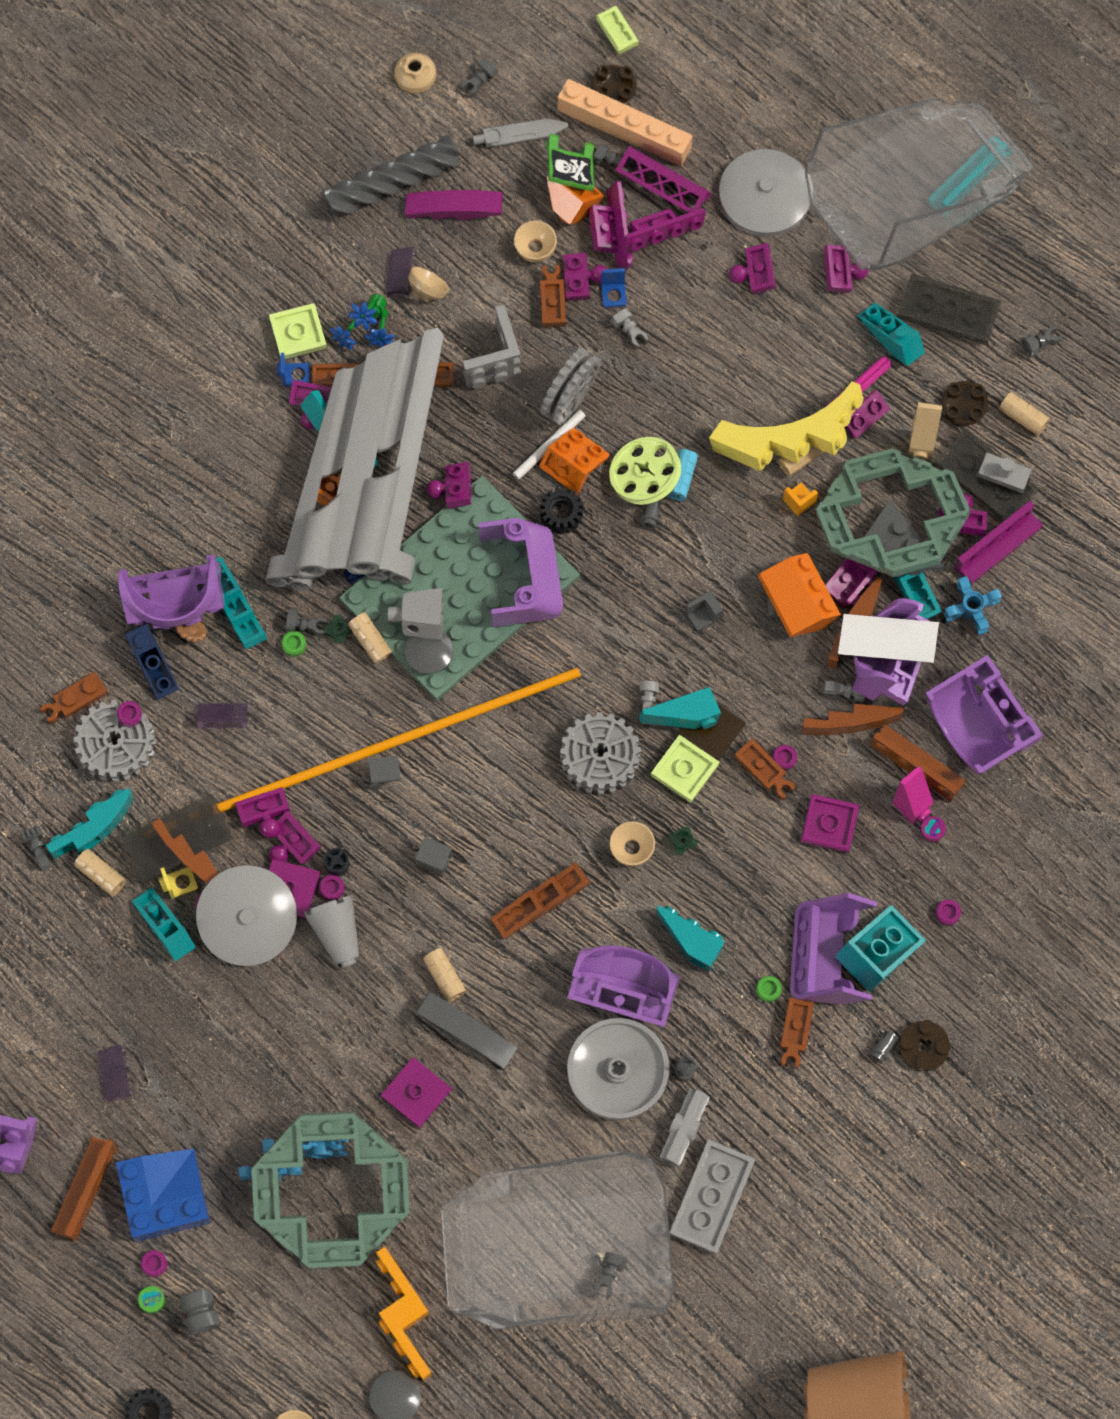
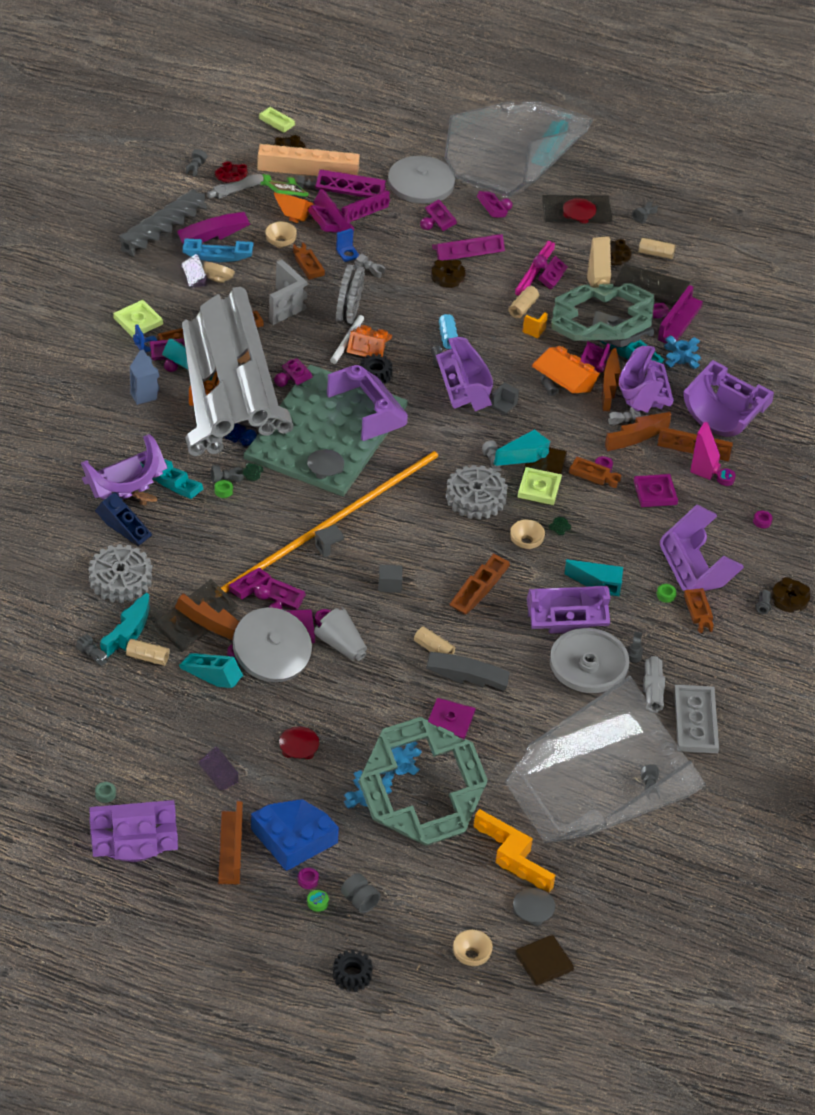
camera: 25 degrees left, 25 degrees down
dark orange plate [40,672,109,724] -> none
magenta tile [117,701,142,727] -> none
light yellow bracket [159,867,198,899] -> none
clear purple slope [197,703,248,728] -> none
black wheel [324,848,350,877] -> none
blue plant [330,294,395,350] -> none
tan axle [348,612,392,664] -> none
light grey torso [388,588,444,640] -> none
tan piece [395,53,436,93] -> none
magenta plate [563,252,607,301] -> none
yellowish green wedge [609,437,681,505] -> none
light yellow arch [709,381,864,471] -> none
teal slope [835,905,926,992] -> none
white sticker [838,614,939,663] -> none
teal slope [857,302,925,366] -> none
light grey tile [977,453,1032,493] -> none
none -> sand blue slope [130,349,159,405]
none -> dark azure slope [183,239,254,262]
none -> dark red dish [215,161,248,182]
none -> dark red dish [279,726,320,759]
none -> dark brown plate [431,260,466,288]
none -> magenta fence [432,234,505,260]
none -> medium lavender piece [436,337,493,411]
none -> dark red dish [563,198,597,224]

